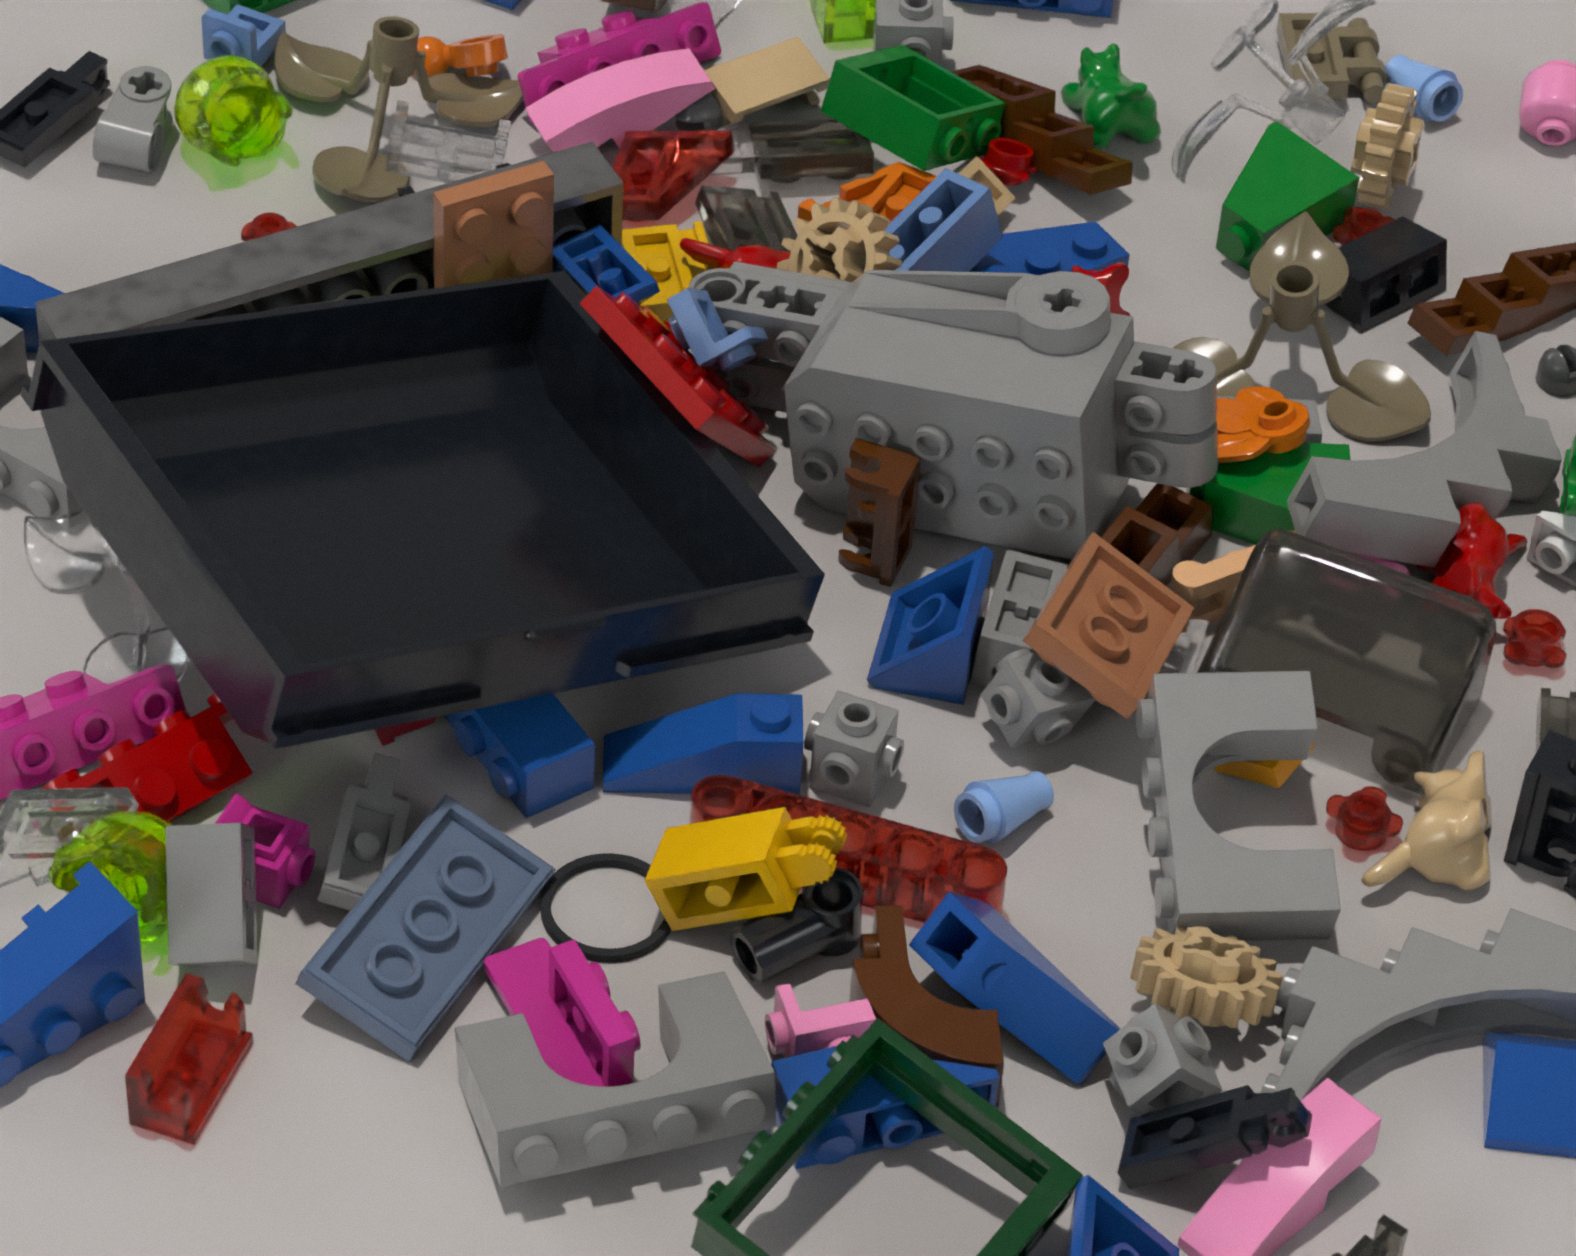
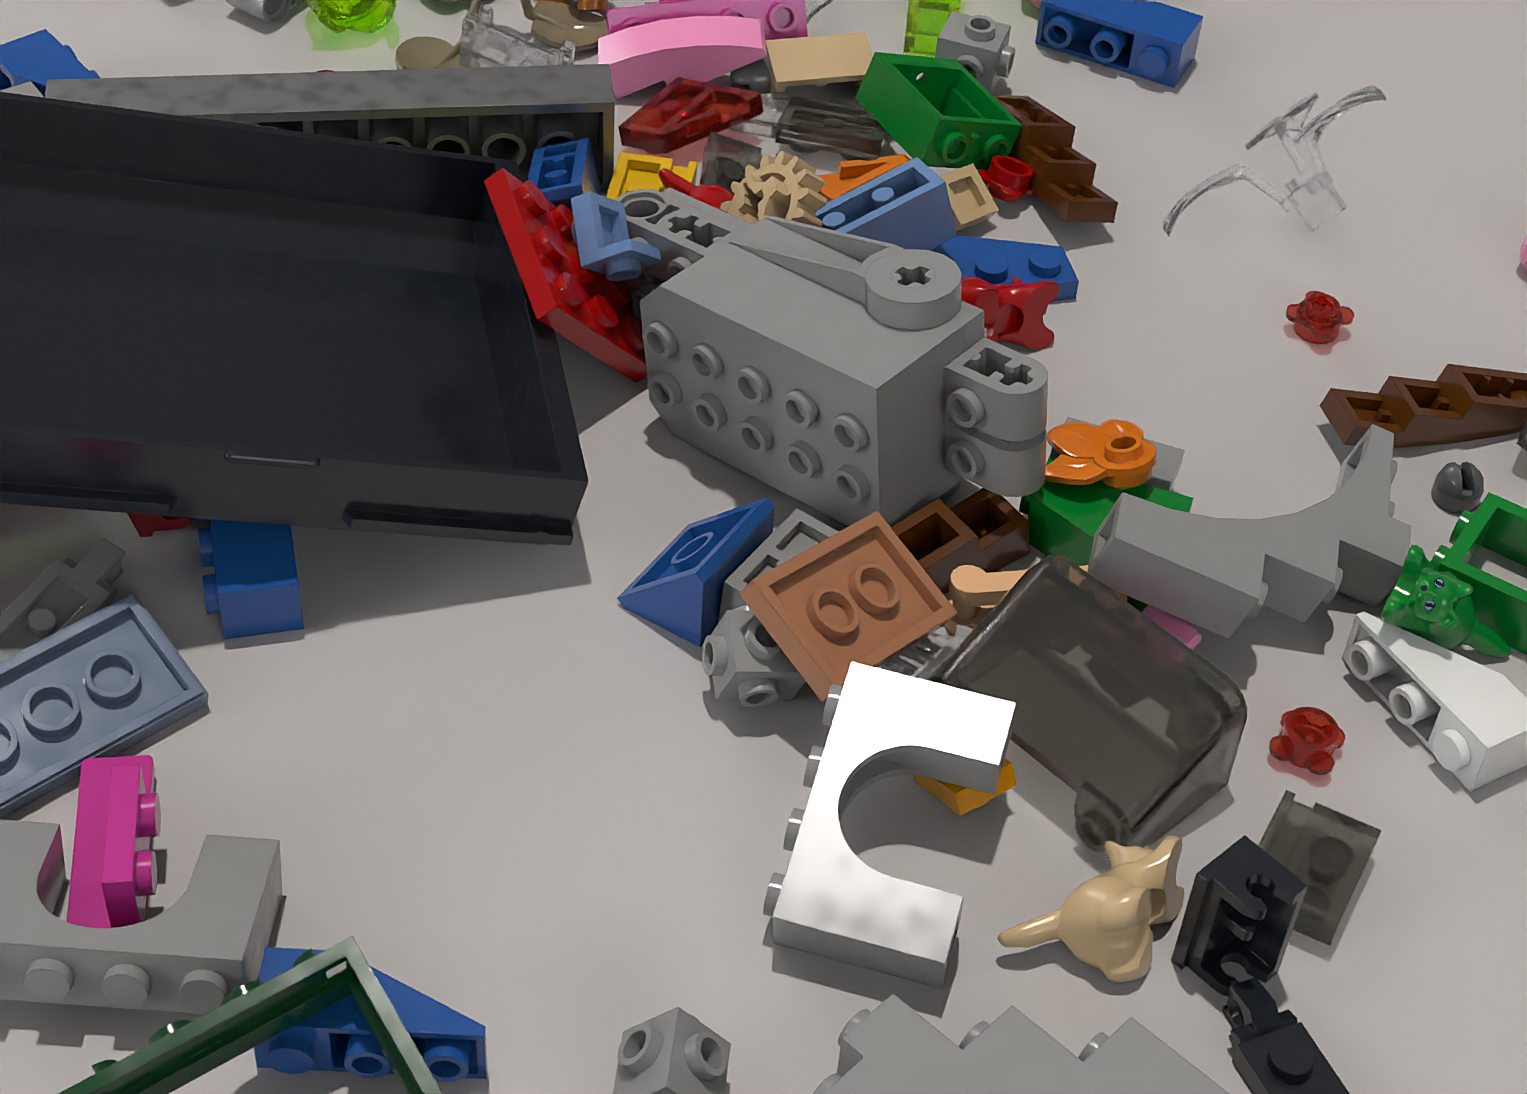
camera: 20 degrees right, 0 degrees up
nougat plate [433,160,554,288] -> none
black piece [541,853,671,963] -> none
blue slope [603,693,803,796] -> none
yellow hinge [644,807,848,931] -> none
clear red beam [690,774,1008,923] -> none
black piece [730,867,863,983] -> none
bright pink bracket [765,983,876,1058] -> none
light grey brick [804,690,904,807] -> none
reddish brown hinge [838,438,921,587] -> none
reddish brown arch [849,905,1004,1108] -> none
blue slope [909,891,1121,1085] -> none
light blue cone [954,771,1054,844] -> none
green animal [1061,43,1161,151] -> none
tan gear [1130,926,1283,1028] -> none
dark tan plant [1173,212,1431,442] -> none
green slope [1216,121,1359,272] -> none
dark tan plate [1276,13,1388,103] -> none
black hinge [1325,216,1447,332] -> none
clear red plate [1326,786,1403,851] -> none
tan gear [1351,83,1424,210] -> none
light blue cone [1385,55,1463,122] -> none
red animal [1415,502,1527,634] -> none

